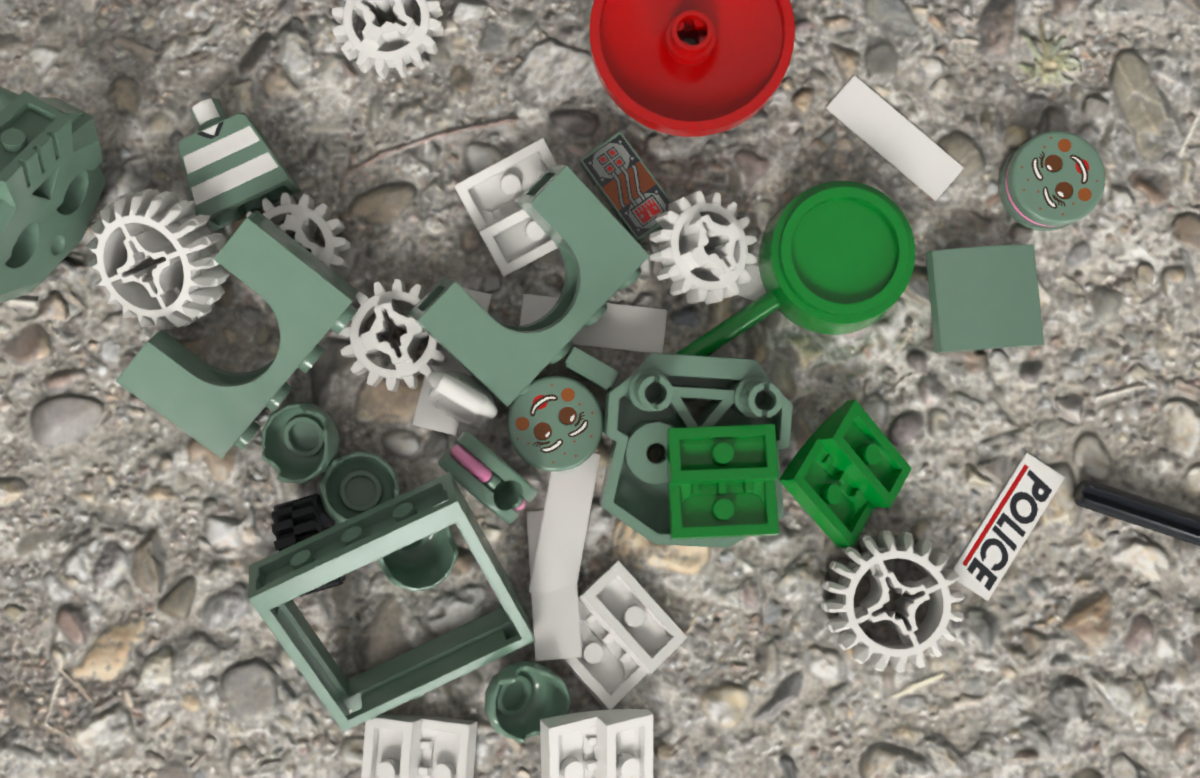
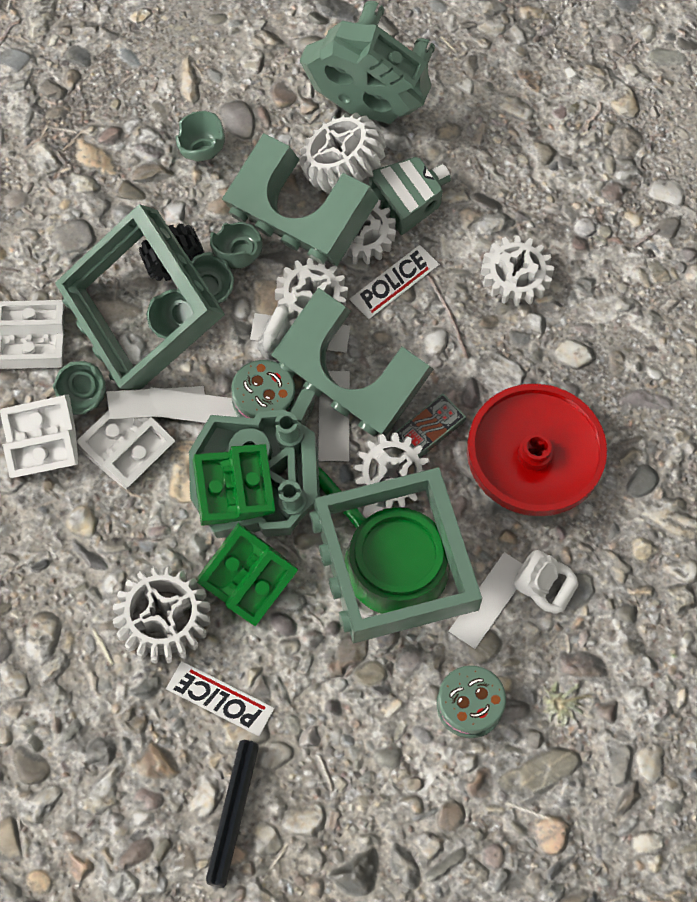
camera: 80 degrees right, 20 degrees down
sand green head [438,431,538,524] -> none
white slope [454,138,558,277] -> none
sand green slope [926,244,1044,353] -> none
none -> sand green hair [175,110,225,162]
none -> sand green window [309,467,482,644]
none -> white sticker [349,245,440,319]
none -> white piece [514,550,579,614]

